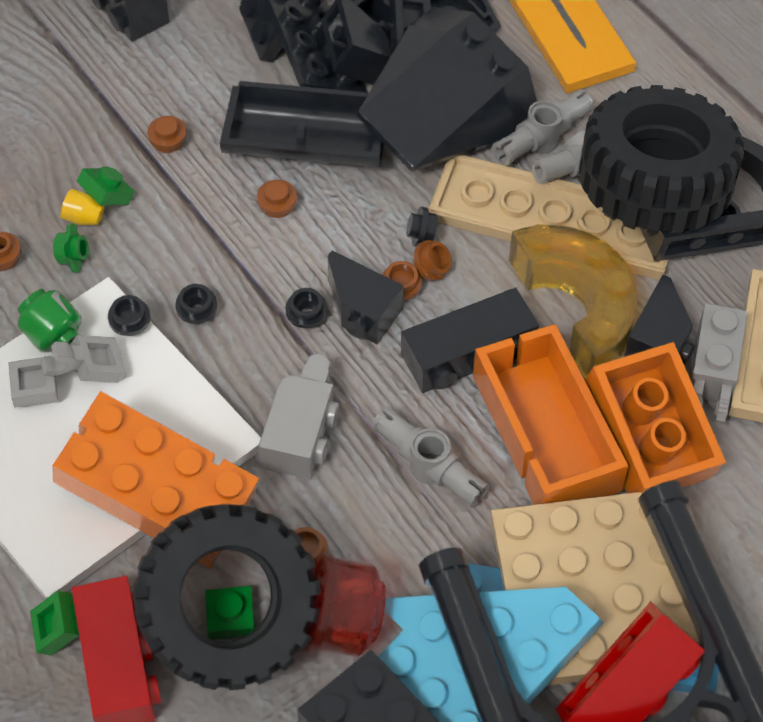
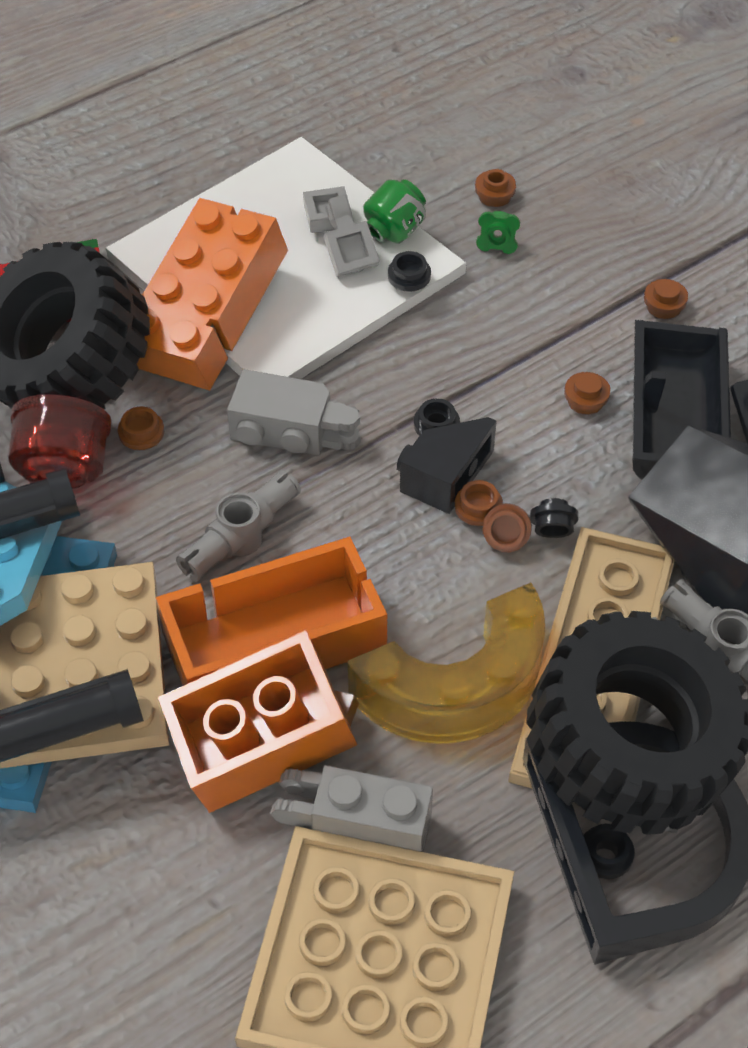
camera: 90 degrees right, 5 degrees down
yellow hose [60,188,104,225] -> none
green plate [76,166,135,206] -> none
black plate [175,284,218,324] -> none
black brick [401,287,539,393] -> none
black slope [624,275,695,366] -> none

